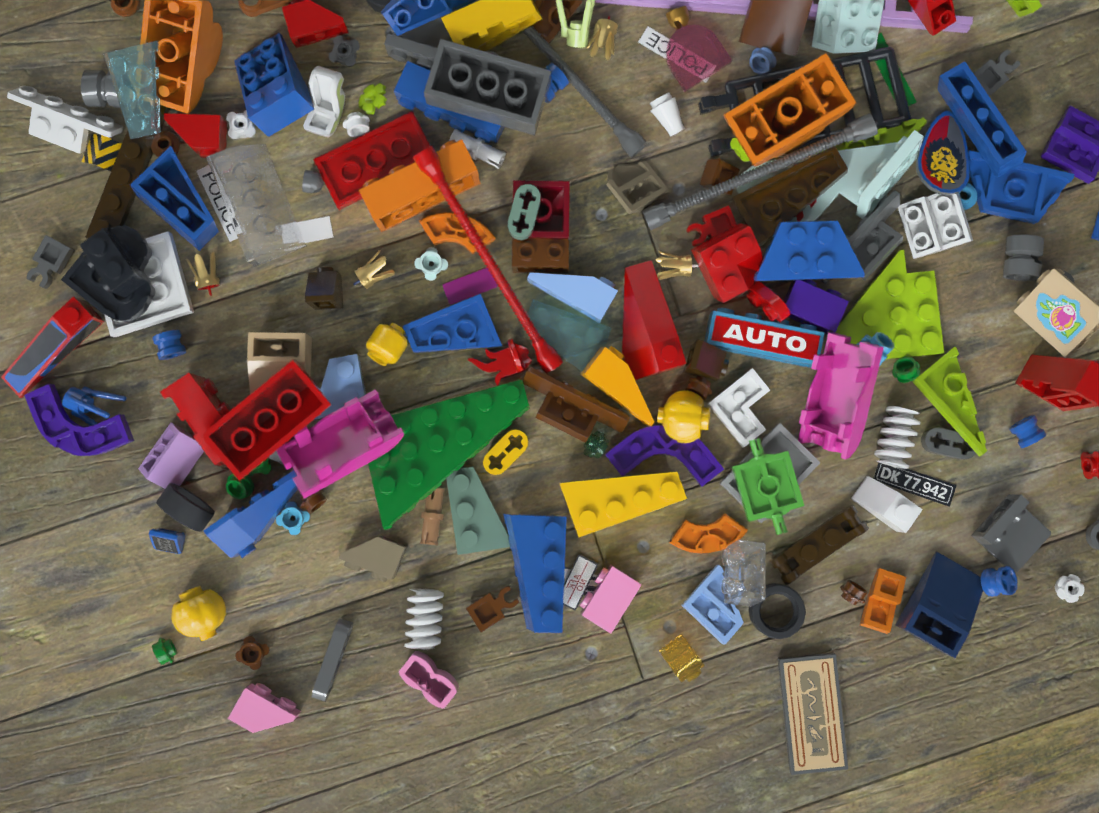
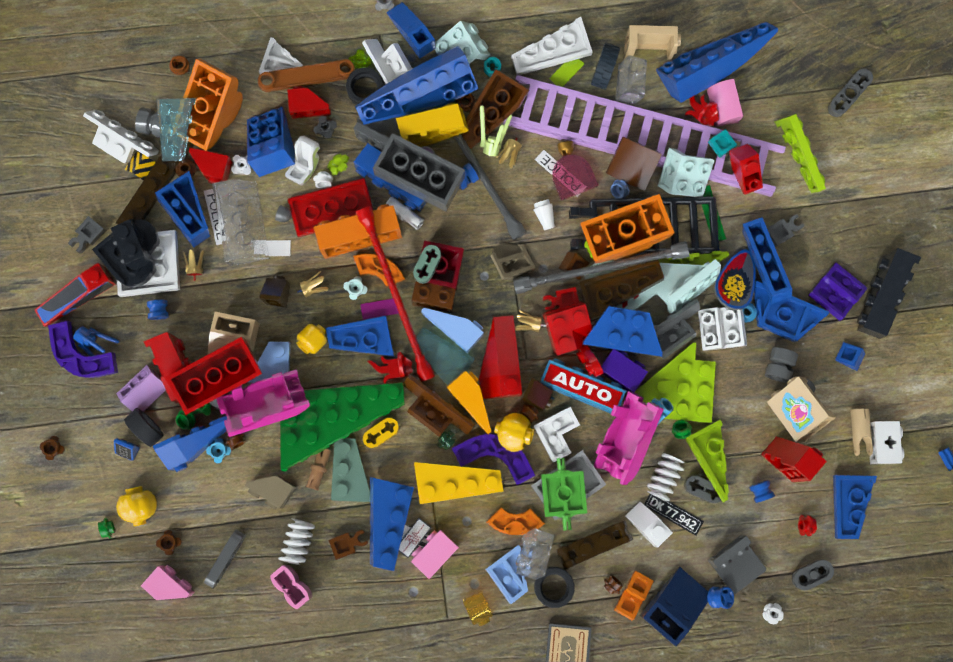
camera: 15 degrees right, 5 degrees down
none -> reddish brown plate [40,436,65,460]

